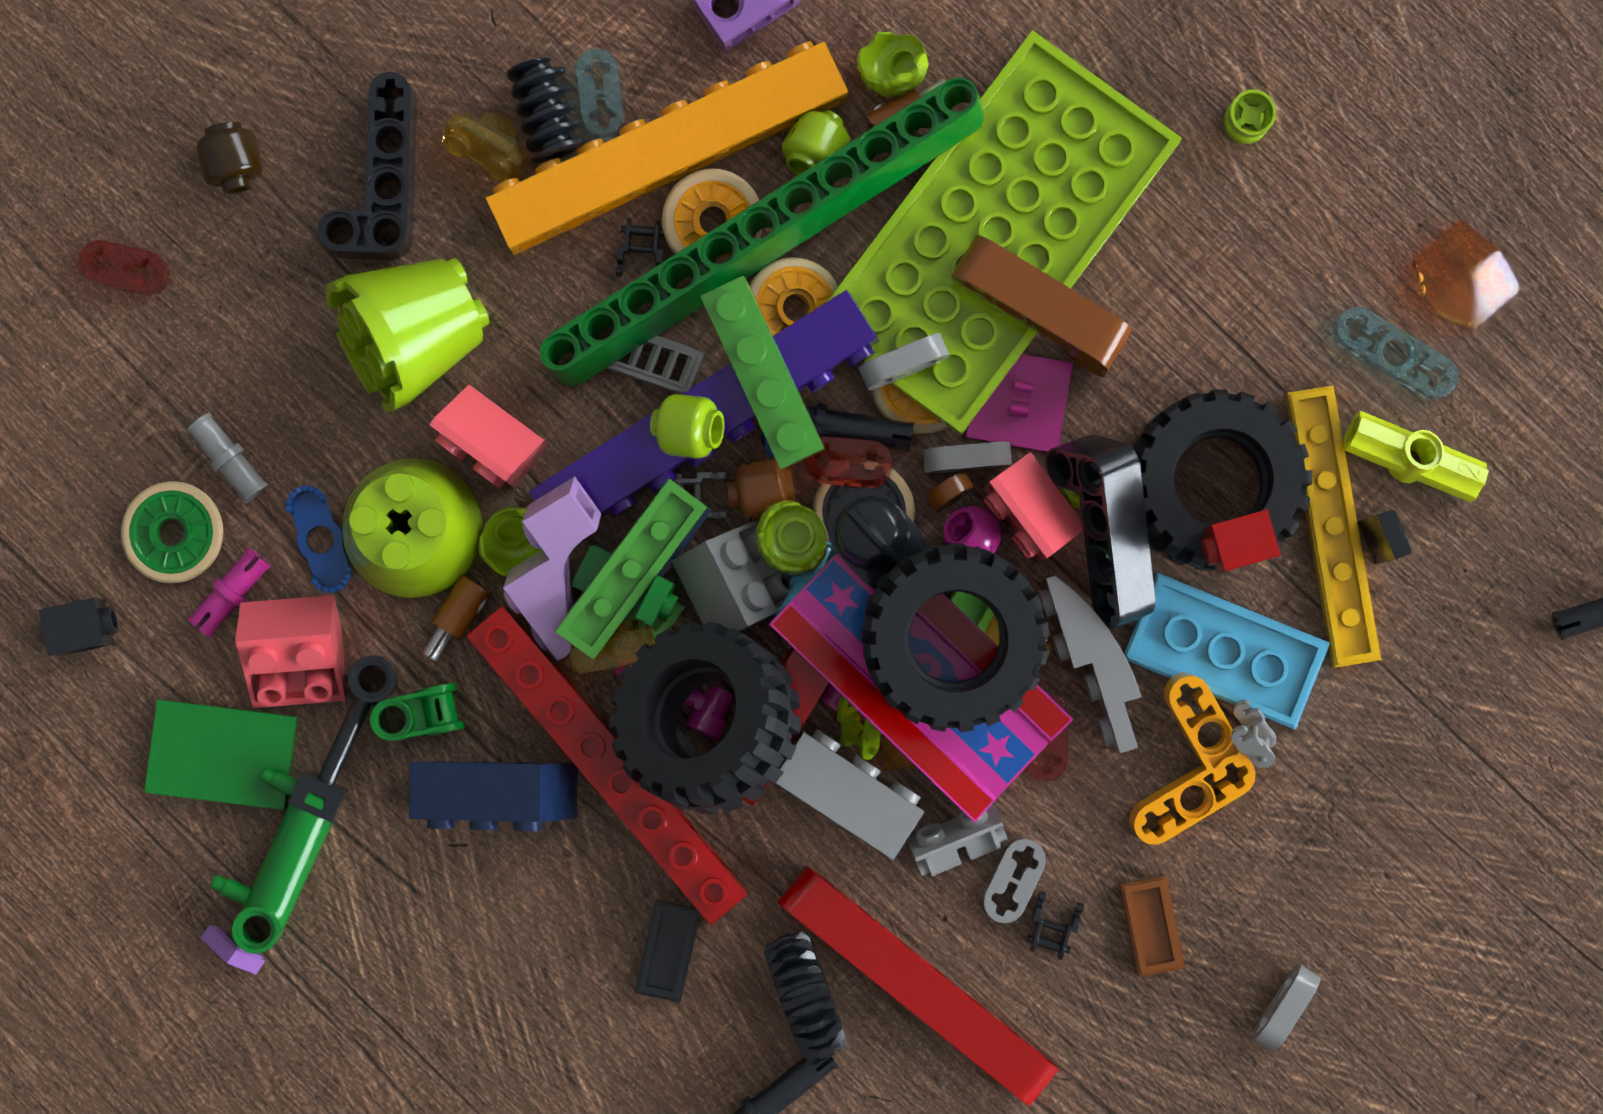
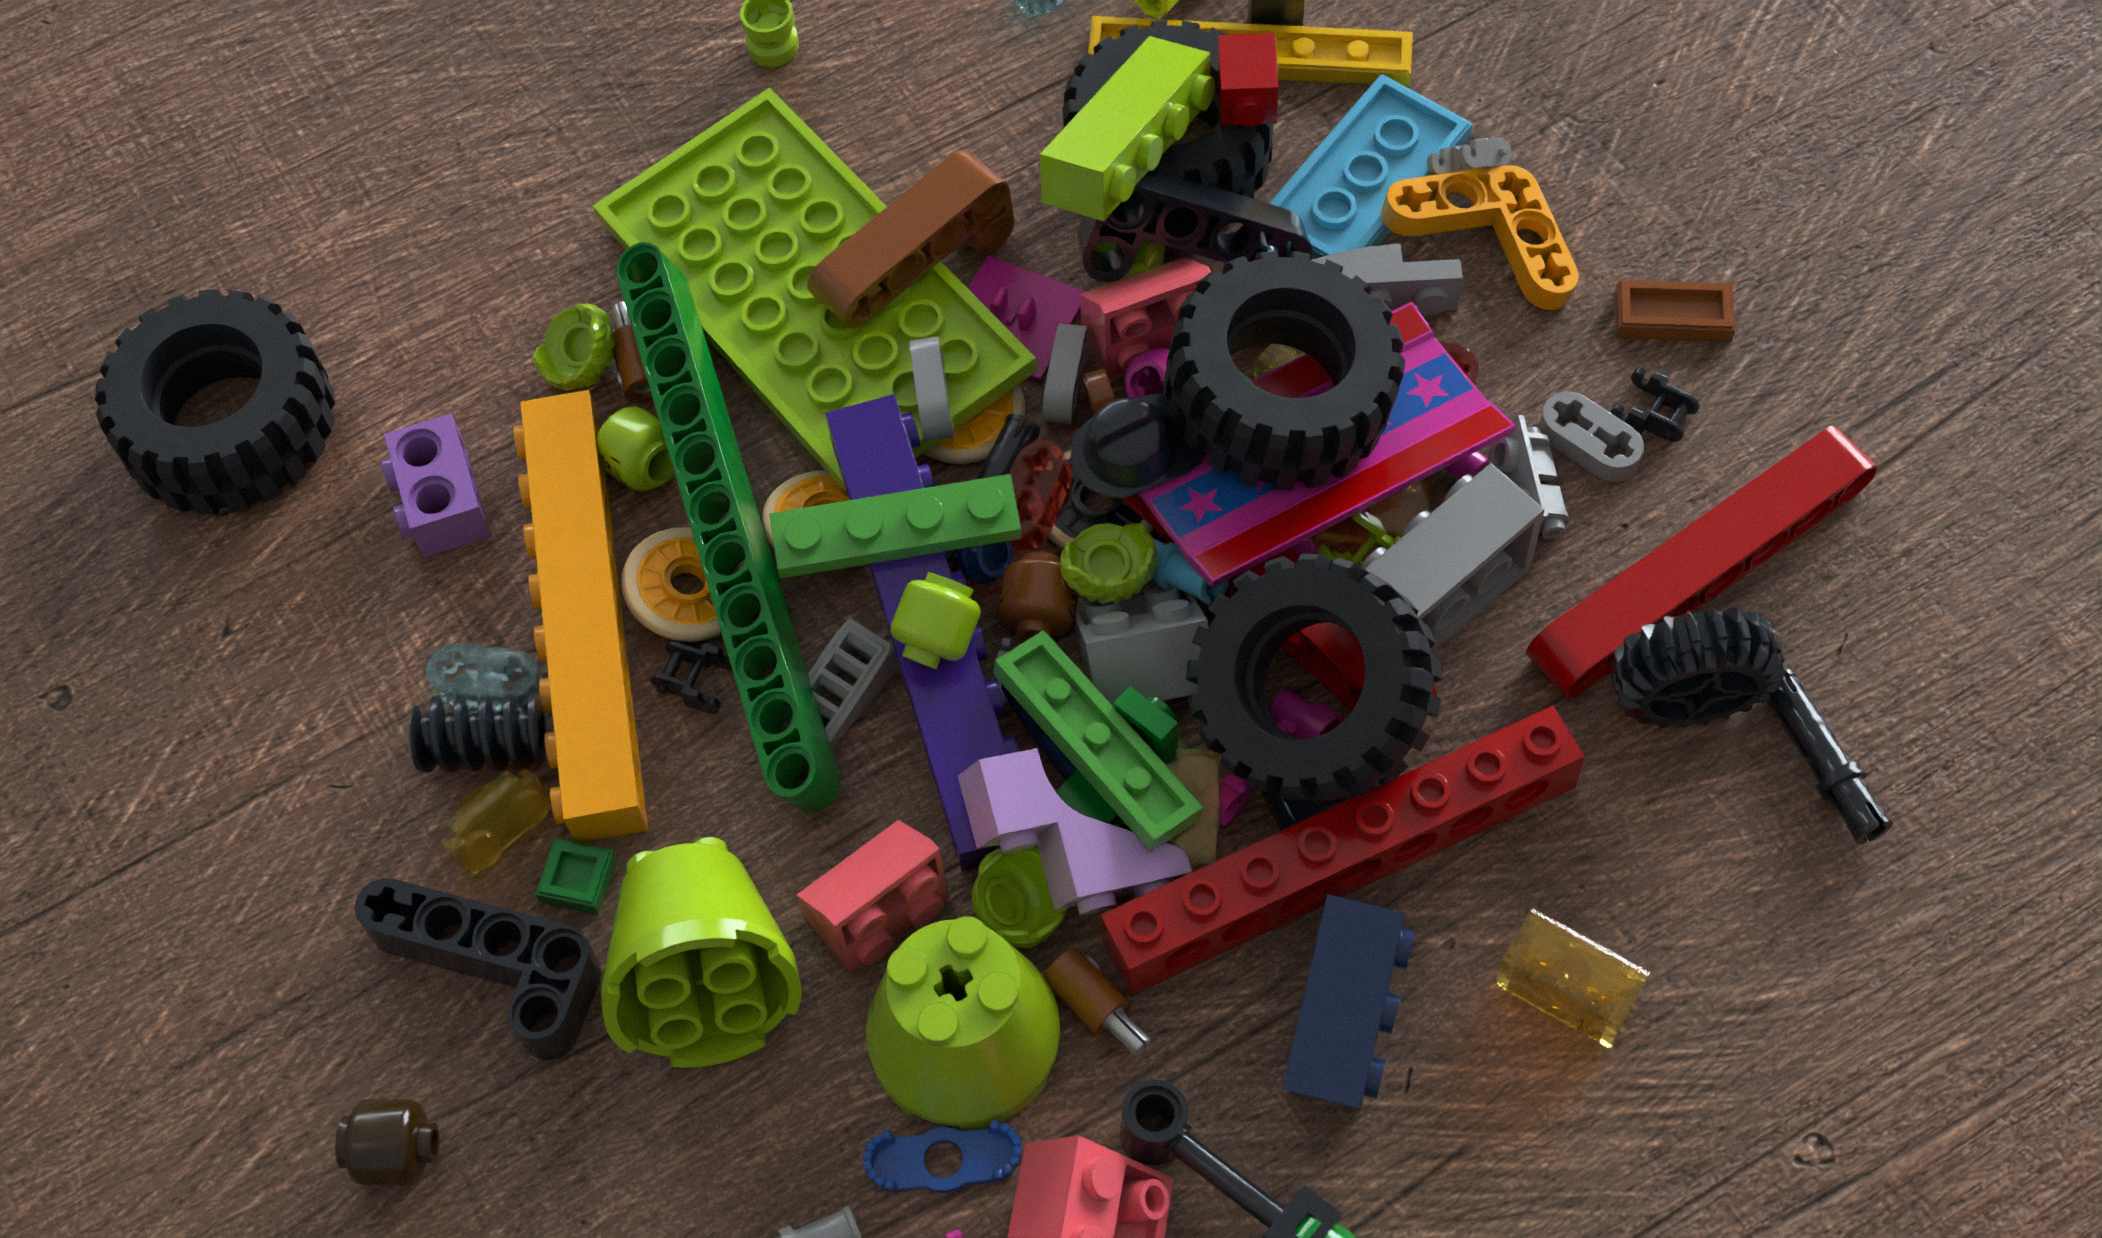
camera: 65 degrees left, 25 degrees down
green piece [370,682,465,741] -> none
black tile [635,899,701,1003] -> none
light grey beam [1252,964,1321,1052] -> none
none -> green tile [535,838,617,915]
none -> lime brick [1040,36,1215,221]
none -> clear yellow brick [1495,908,1650,1049]

